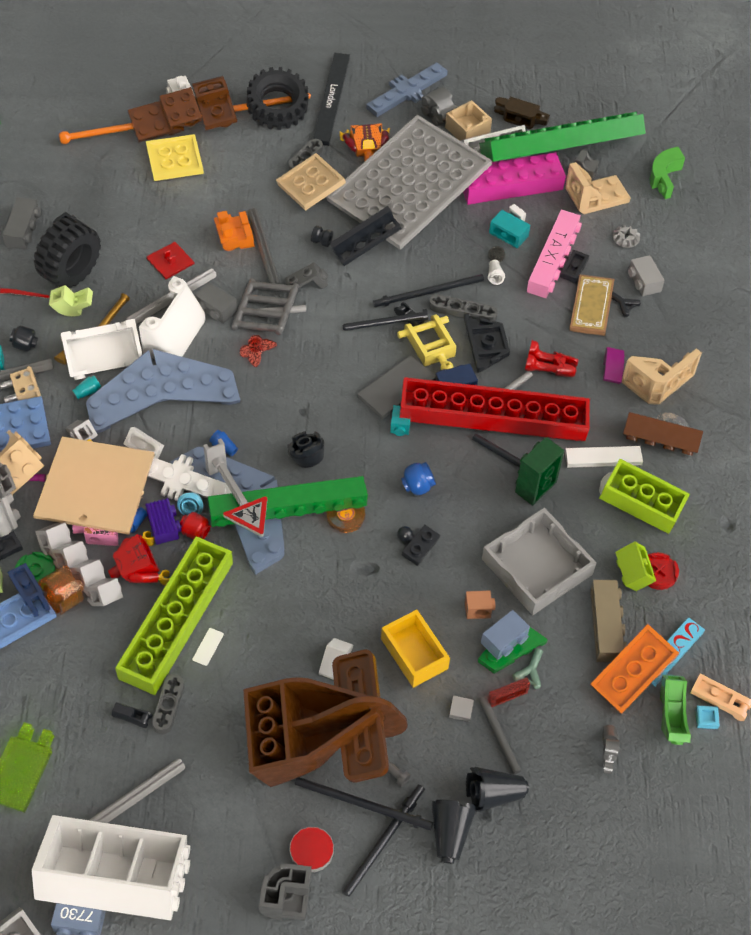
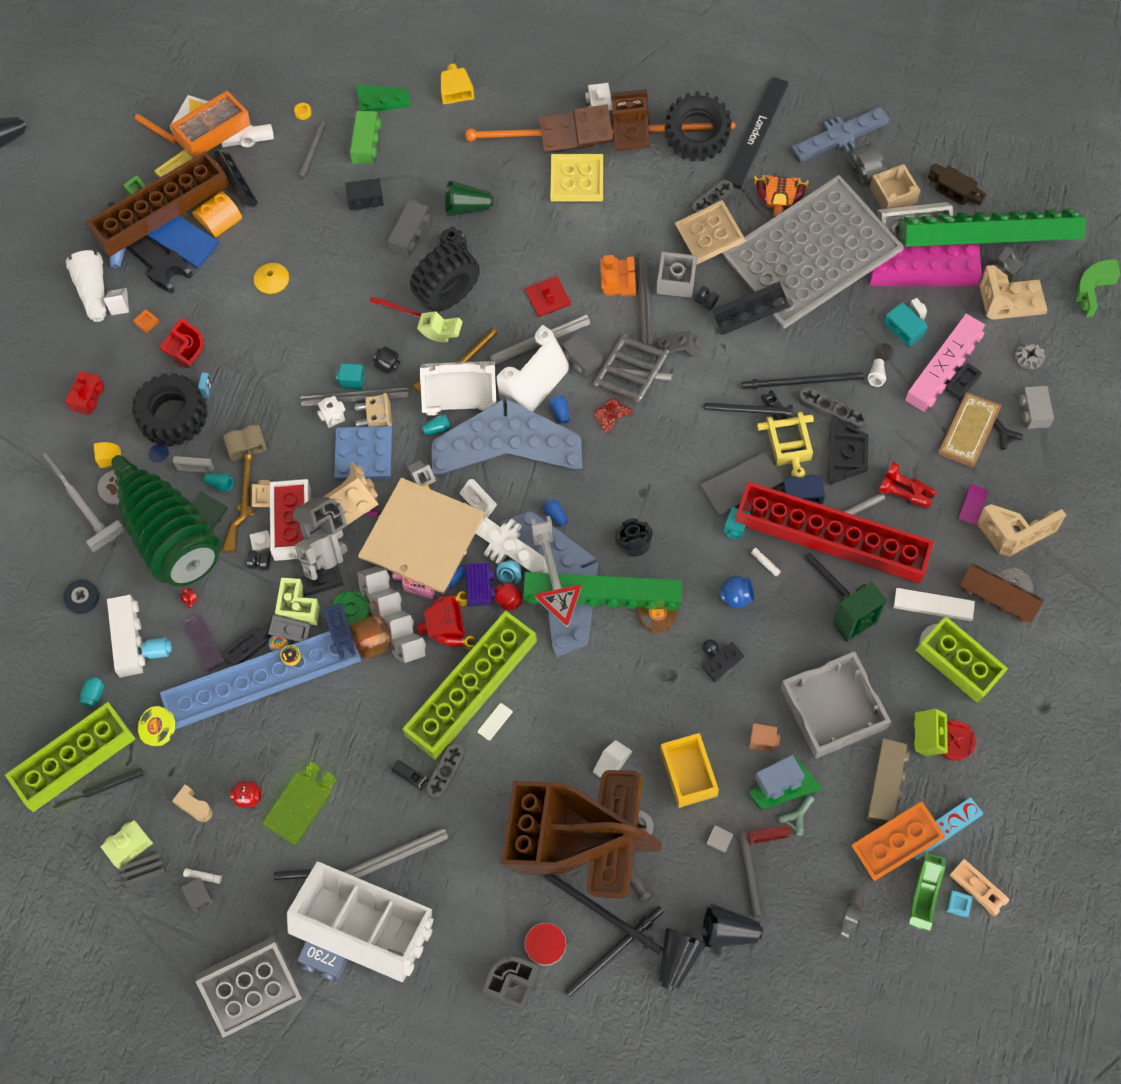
camera: 20 degrees right, 10 degrees up
none -> black bar [274,867,337,880]
none -> yellow torso [441,64,474,104]
none -> dark green cone [445,181,494,216]
none -> blue cone [549,396,570,424]
none -> light grey brick [657,252,697,298]
none -> white wheel [751,548,781,576]

